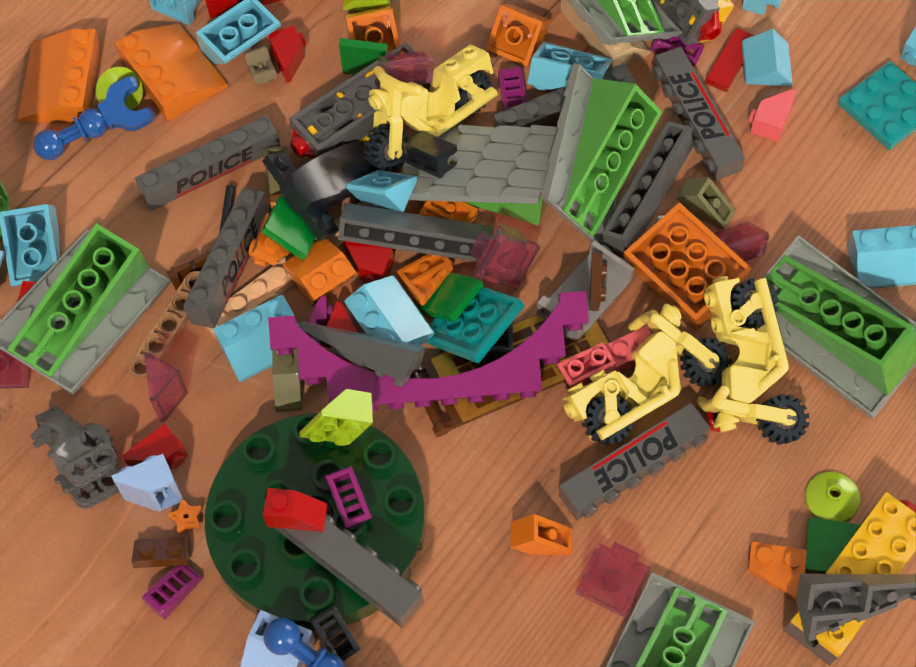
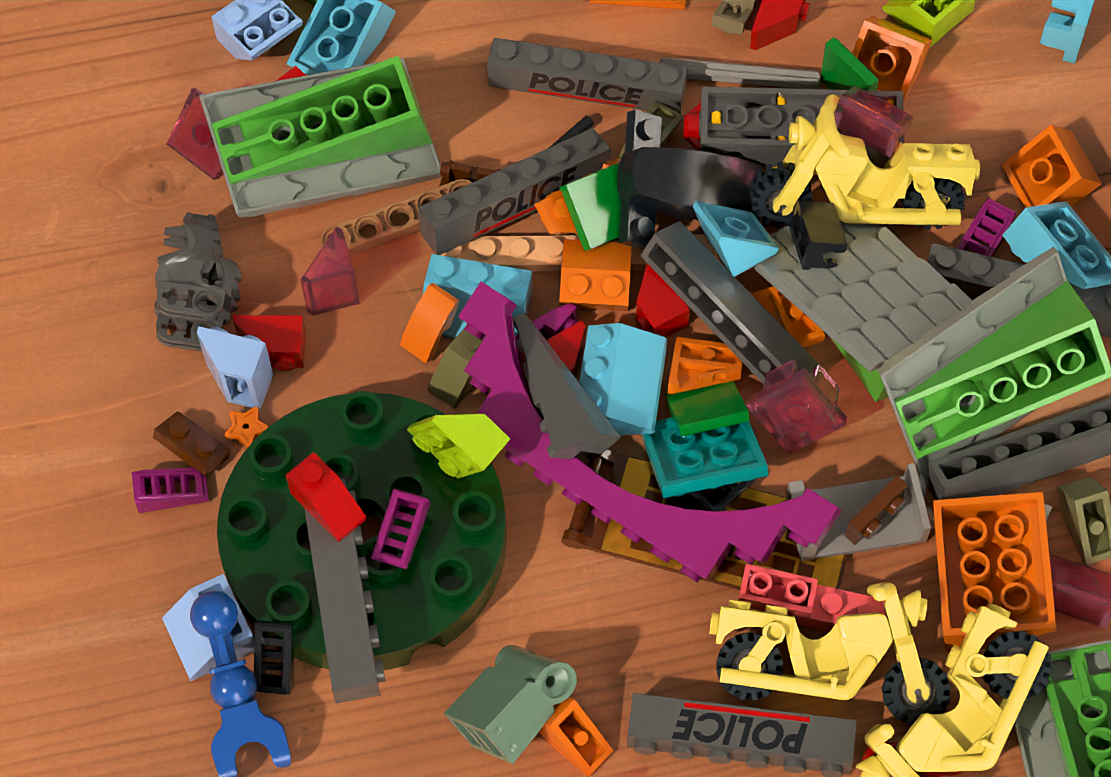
camera: 40 degrees right, 0 degrees up
none -> orange slope [400,283,460,363]
none -> sand green piece [443,645,577,764]
none -> light grey axle [659,57,820,89]

